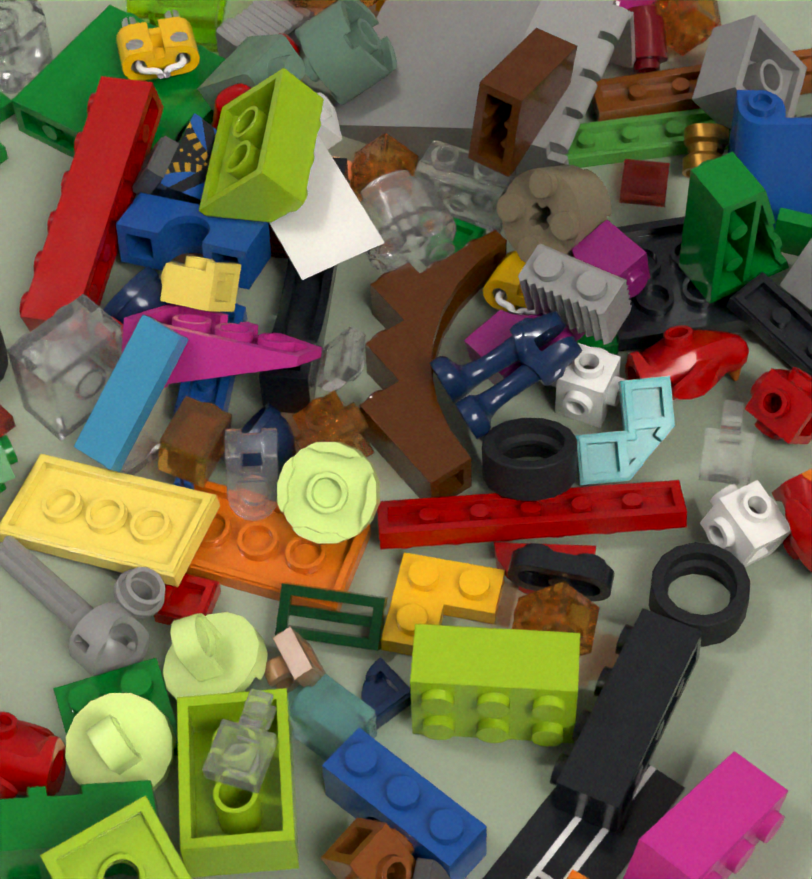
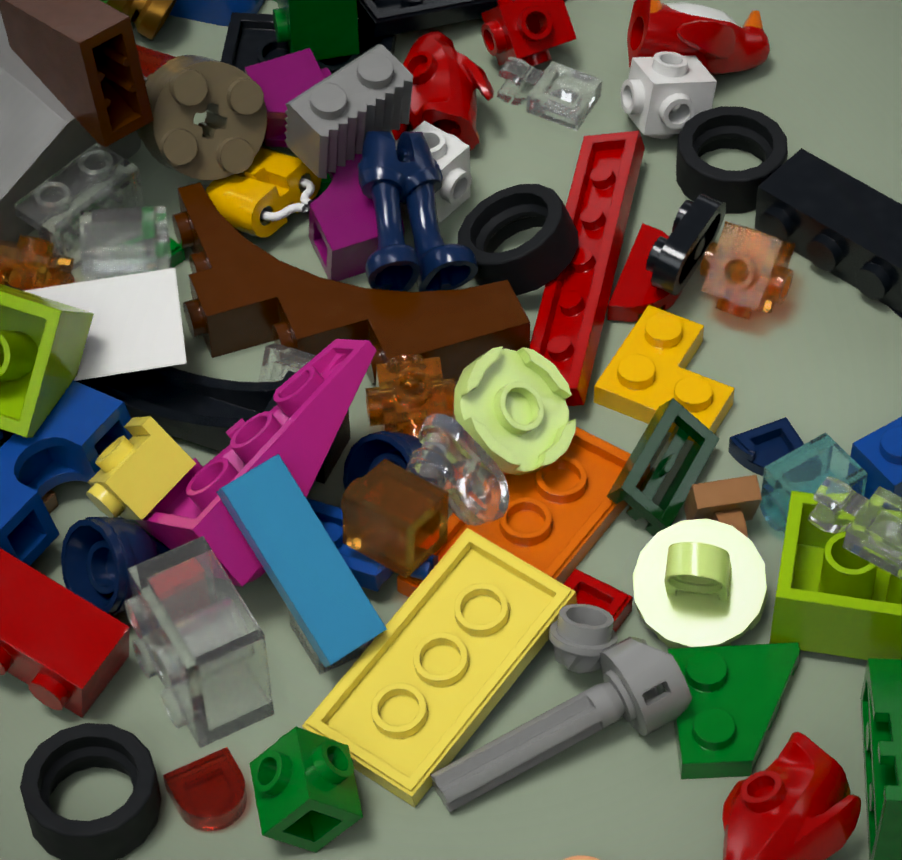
camera: 75 degrees left, 5 degrees down
yellowish green tile [65,693,176,791] -> none
lime brick [410,624,580,747] -> none
tile [575,376,675,486] -> none

